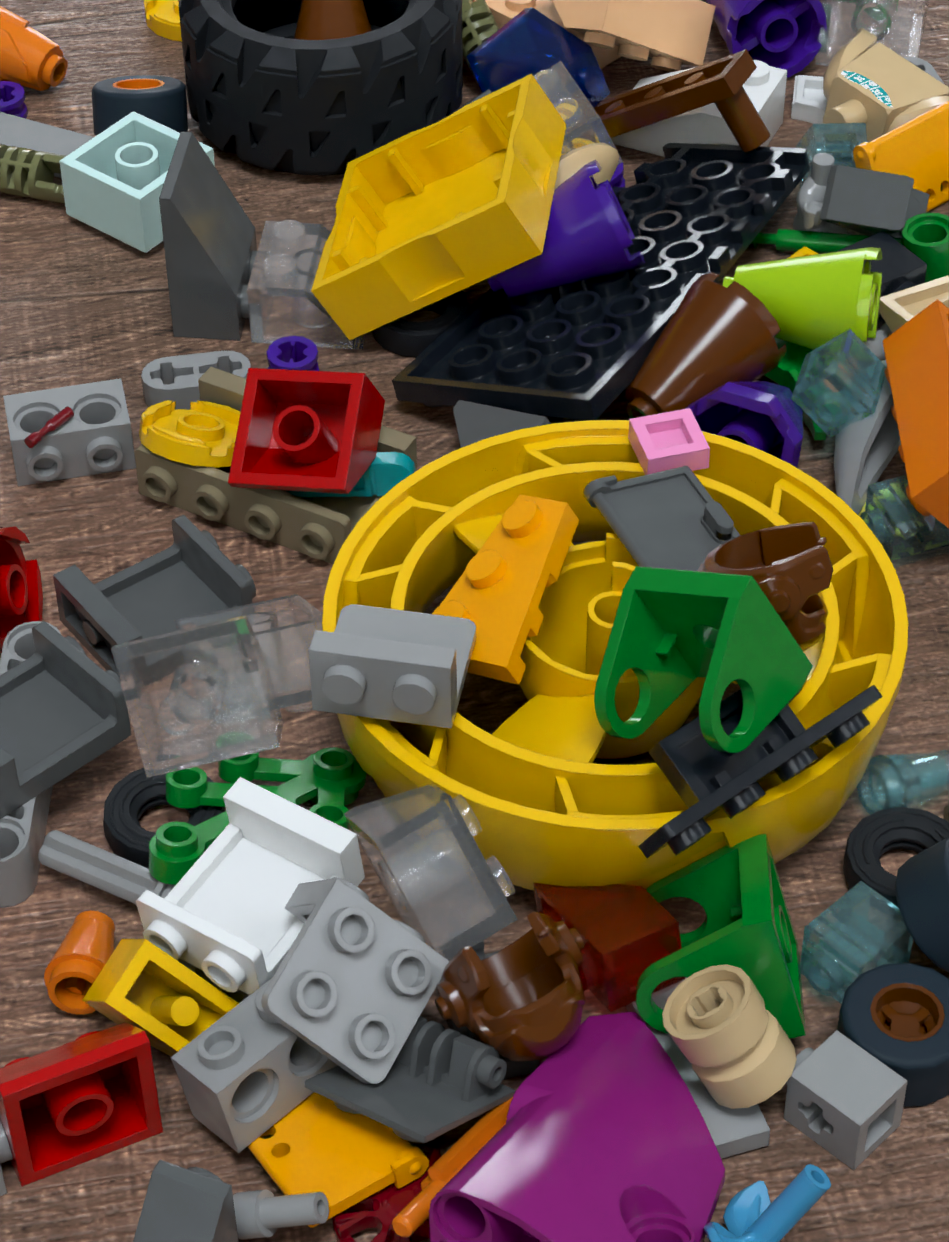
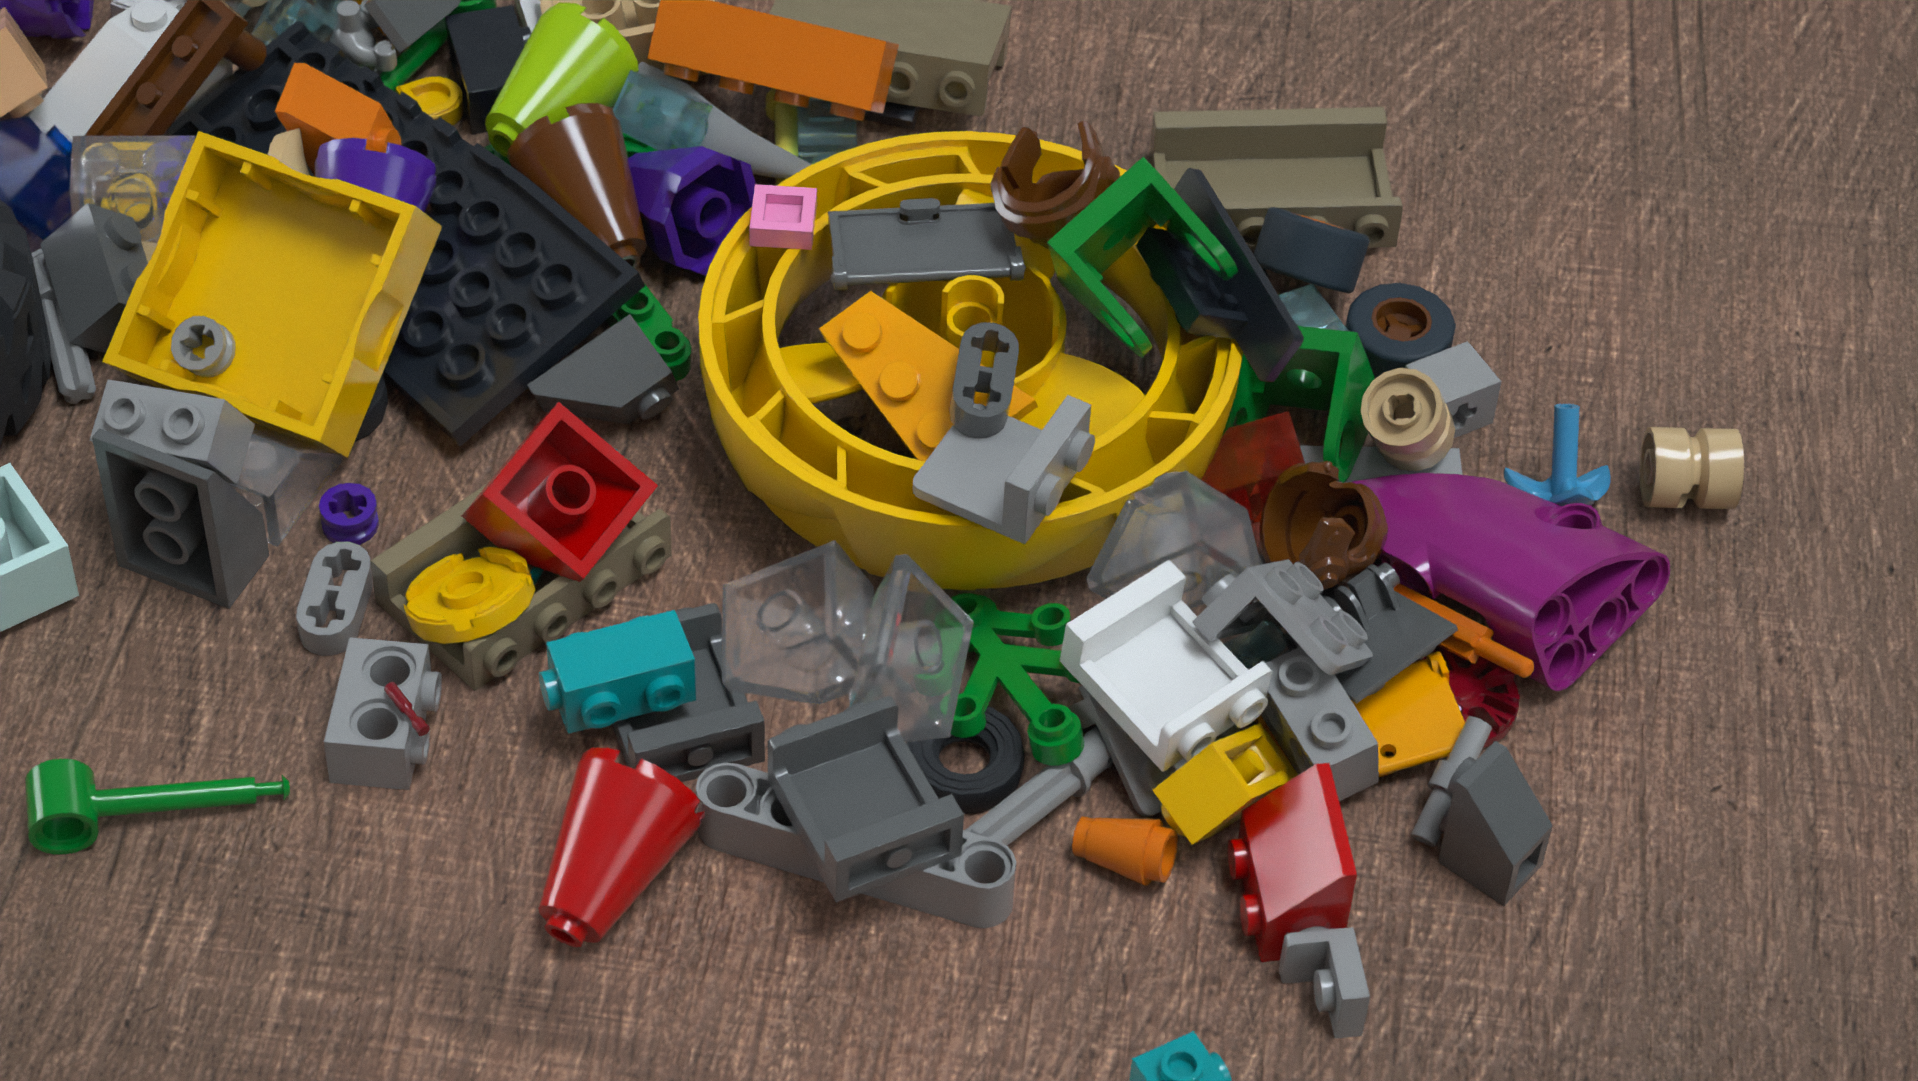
camera: 75 degrees left, 5 degrees up
none -> light grey brick [90,379,255,485]
none -> light grey bush [171,316,236,377]
none -> orange slope [275,63,401,176]
none -> teal brick [539,610,696,734]
none -> dark grey beam [949,322,1019,438]

